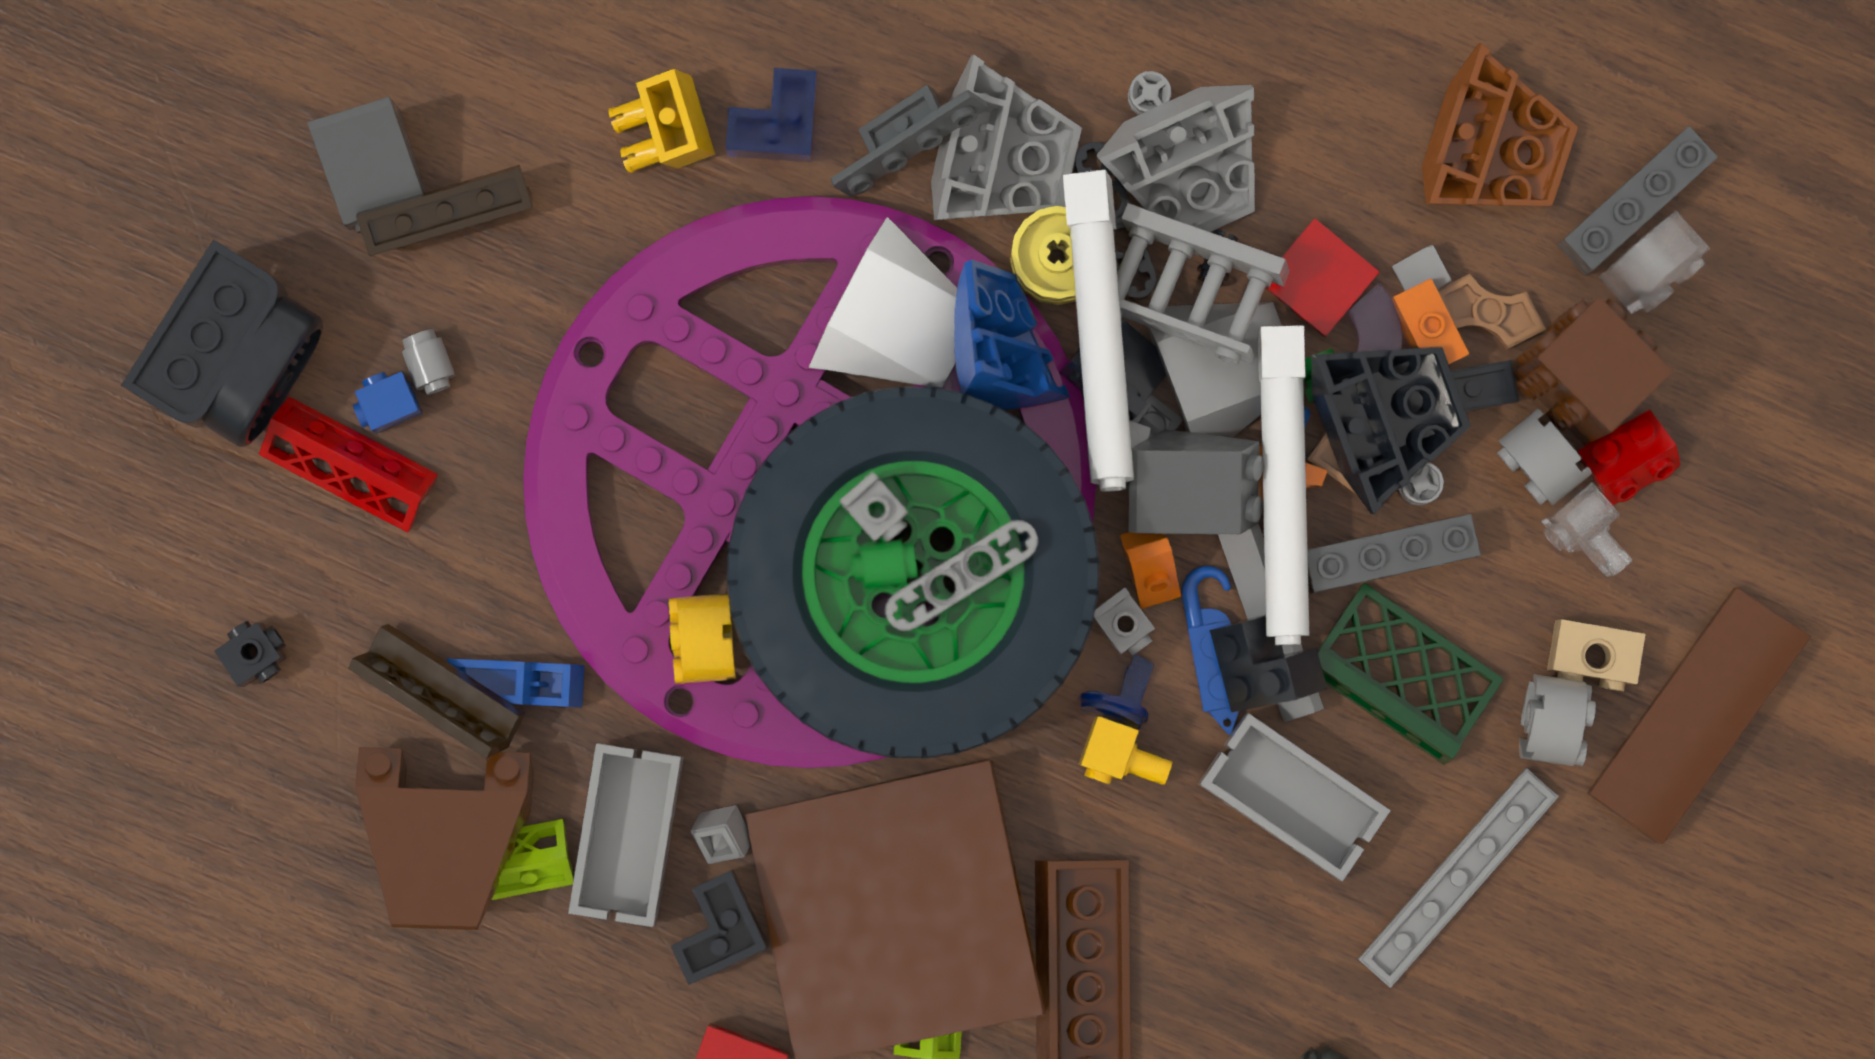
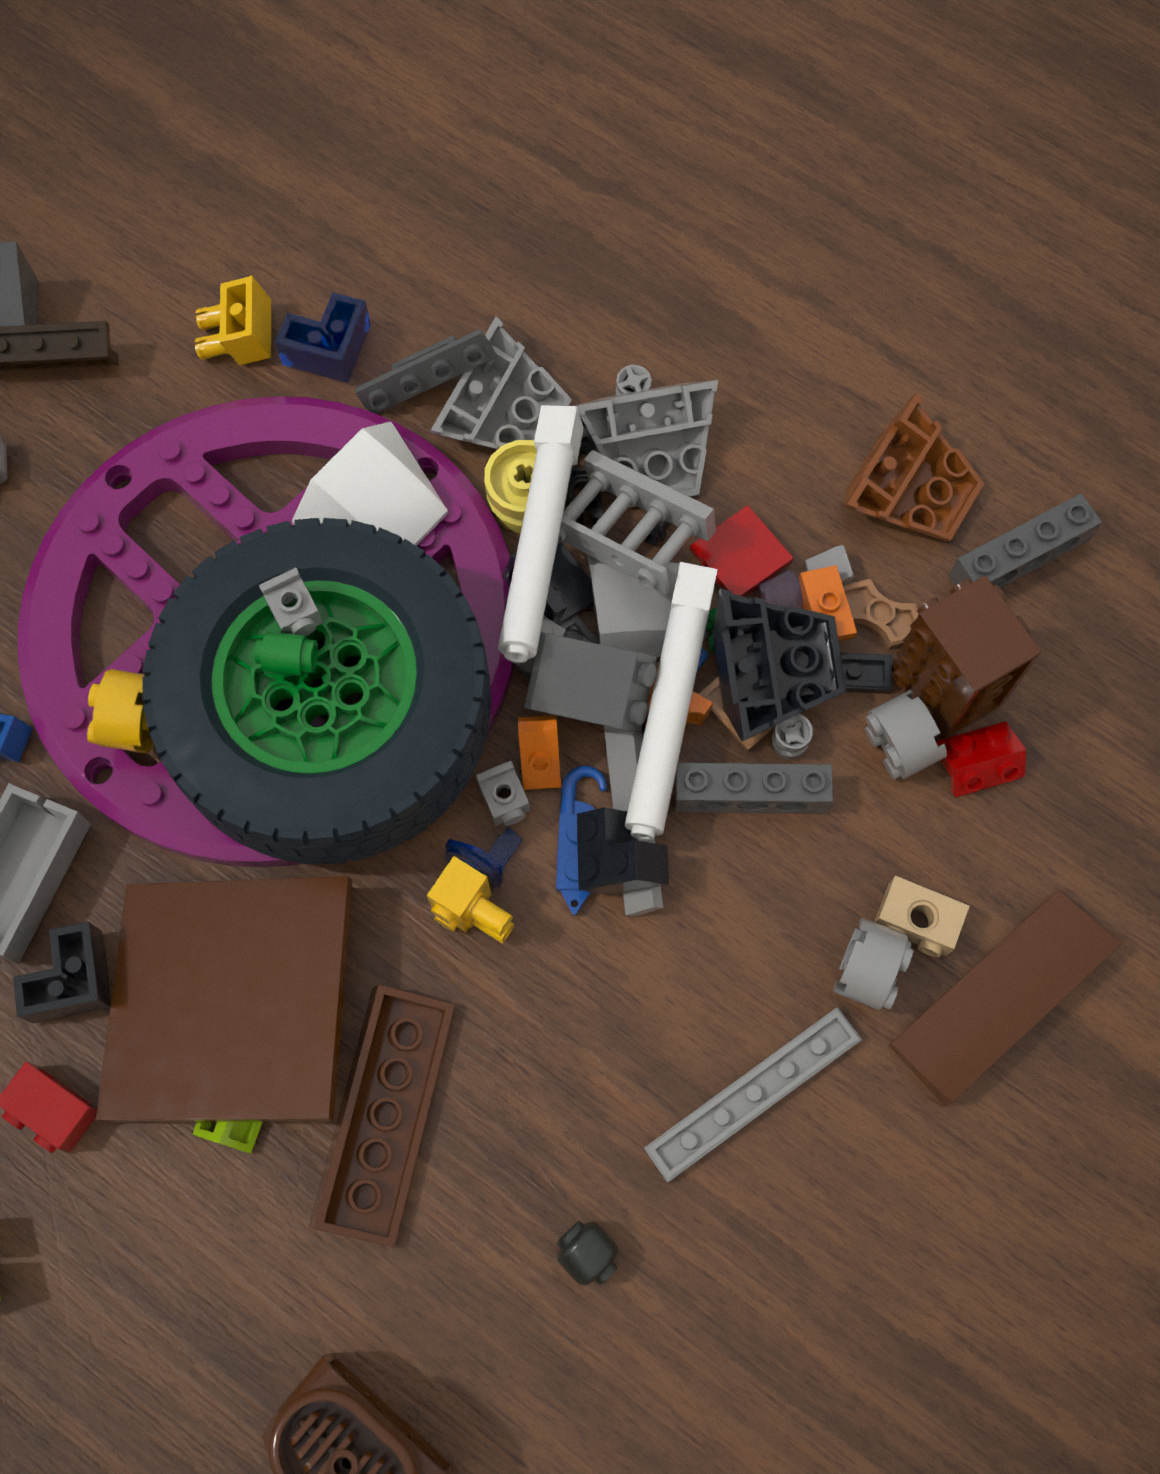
camera: 15 degrees right, 15 degrees down
light grey slope [690,805,751,864] -> none
light grey beam [886,521,1038,631] -> none
blue wedge [954,259,1070,410] -> none
light grey piece [1197,713,1391,882] -> none
dark green fence [1318,583,1504,765] -> none
clear brick [1541,483,1633,578] -> none
clear brick [1599,211,1710,314] -> none

